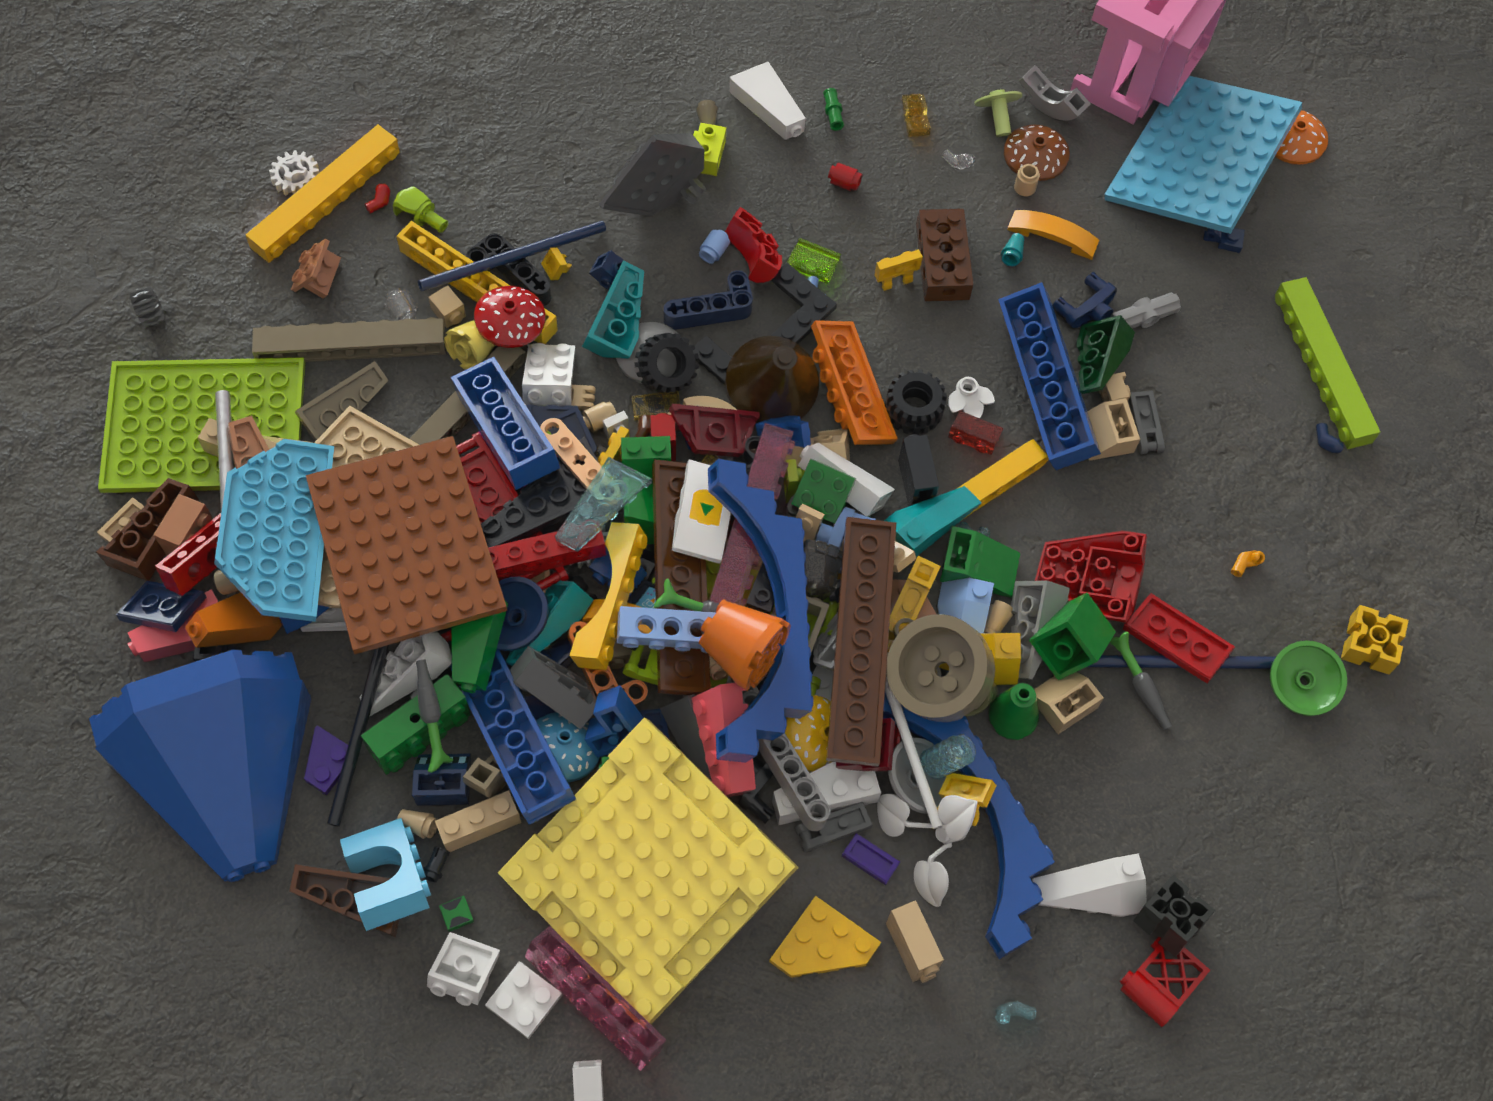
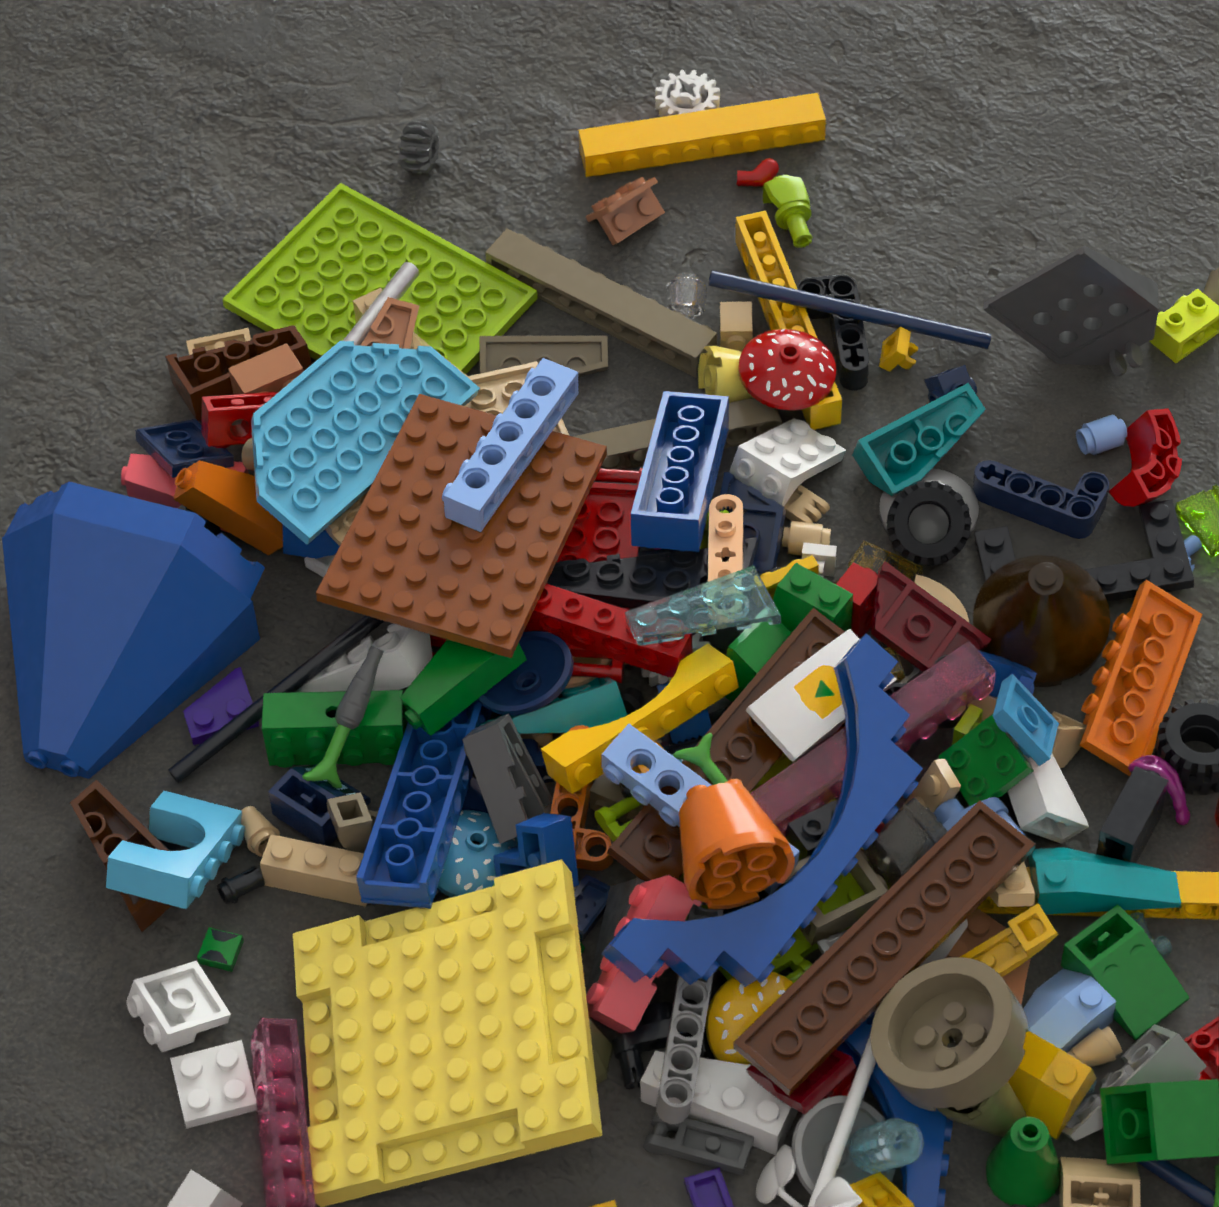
camera: 45 degrees right, 10 degrees down
none -> light blue brick [442,358,578,532]
none -> dark azure plate [993,674,1059,766]
none -> magenta piece [1128,755,1190,825]

